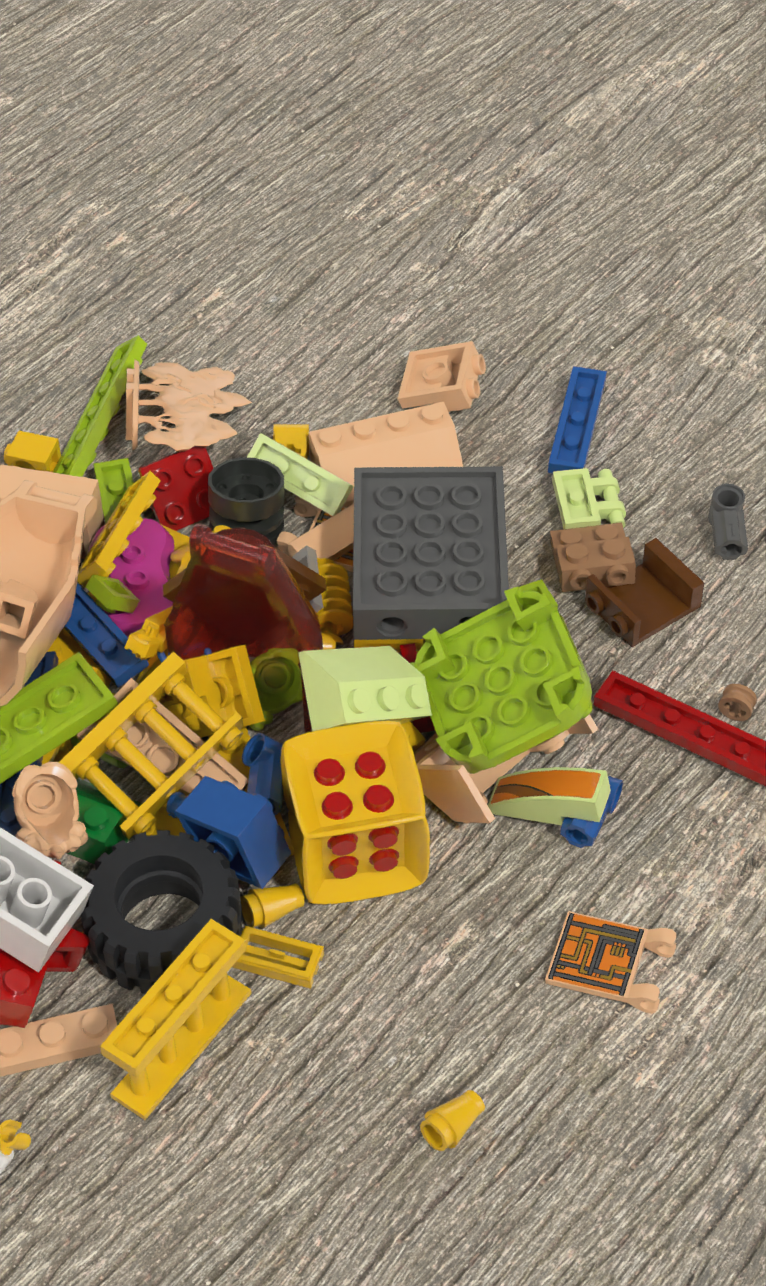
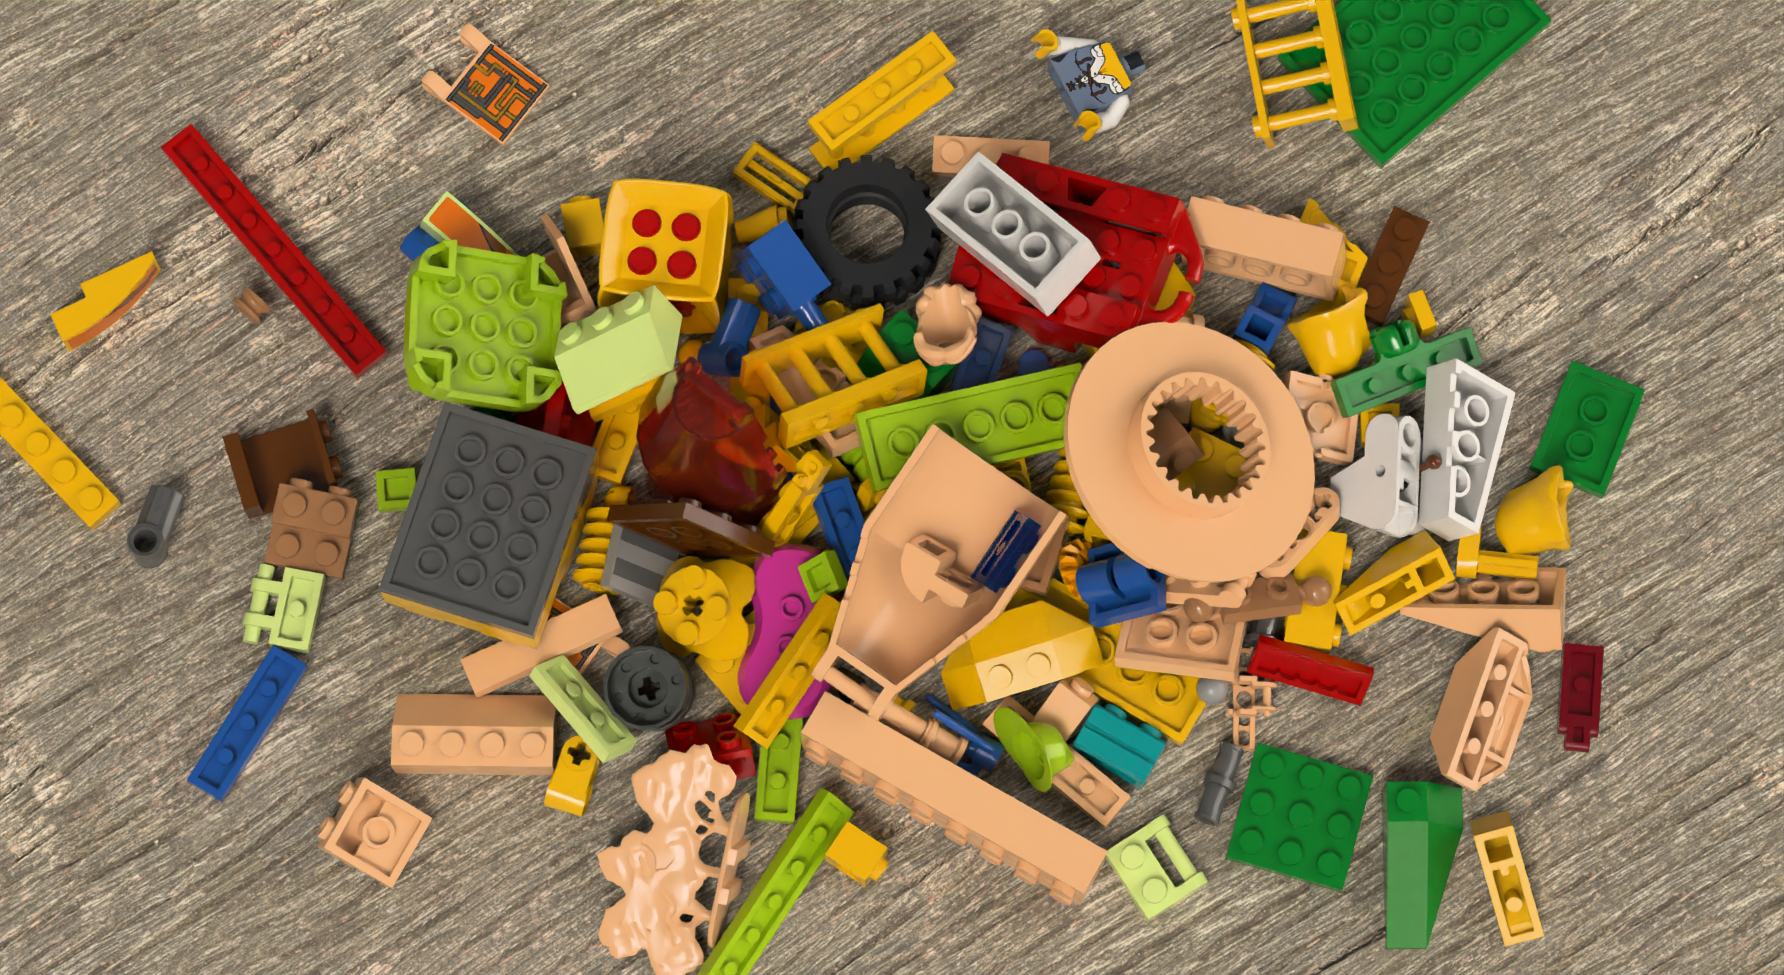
camera: 165 degrees left, 25 degrees up
none -> yellow brick [560,195,604,259]

